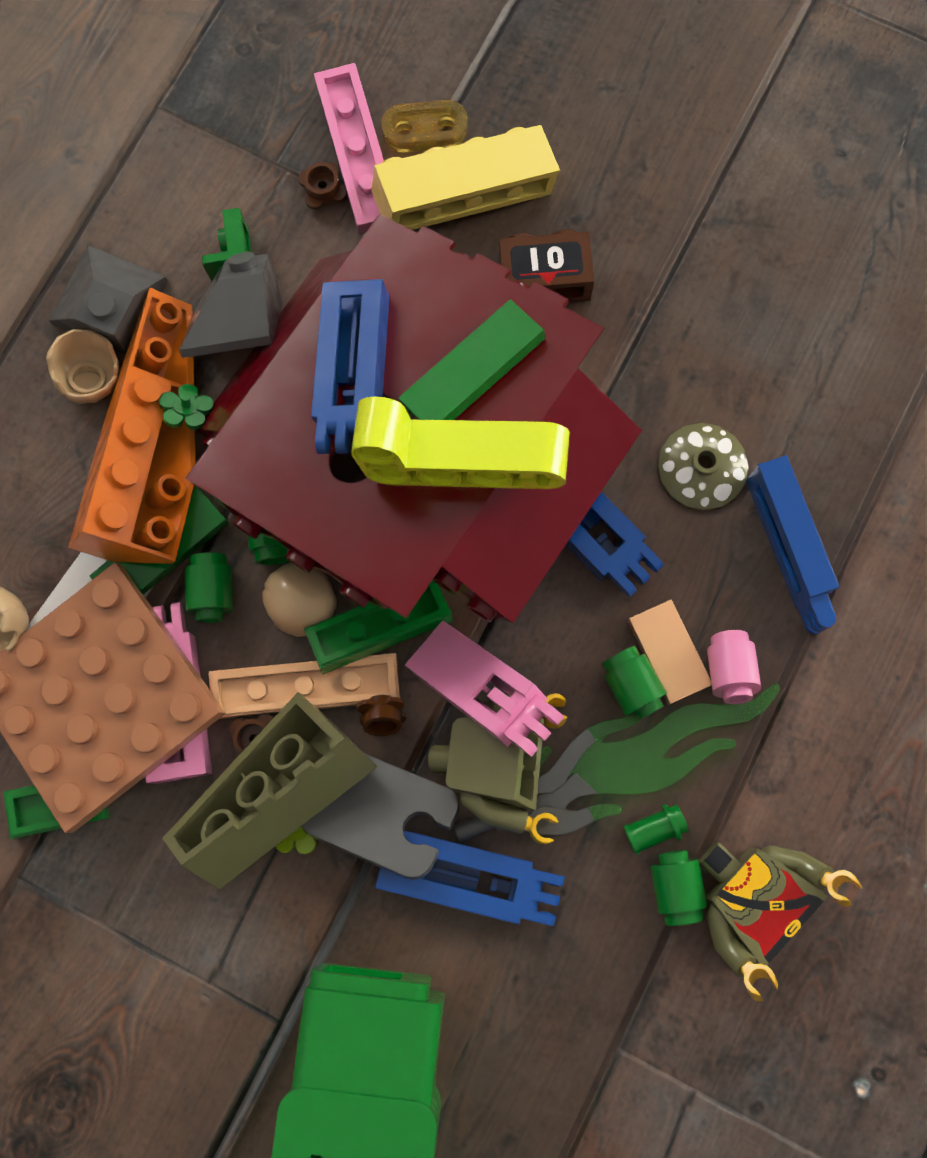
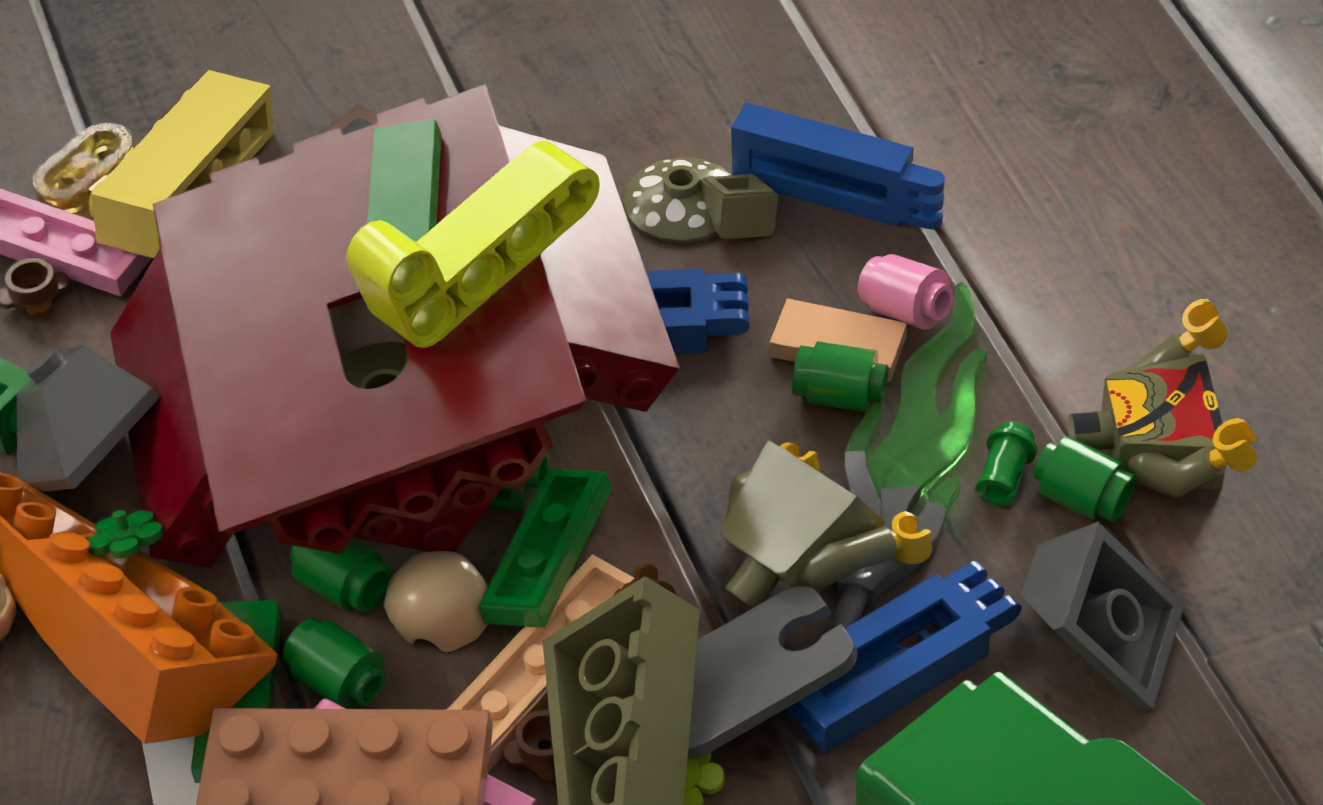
camera: 50 degrees left, 30 degrees down
blue hinge [311,279,390,454] -> none
bright pink hinge [405,621,564,757] -> none
none -> olive slope [699,174,778,239]
none -> dark grey slope [1021,522,1184,713]

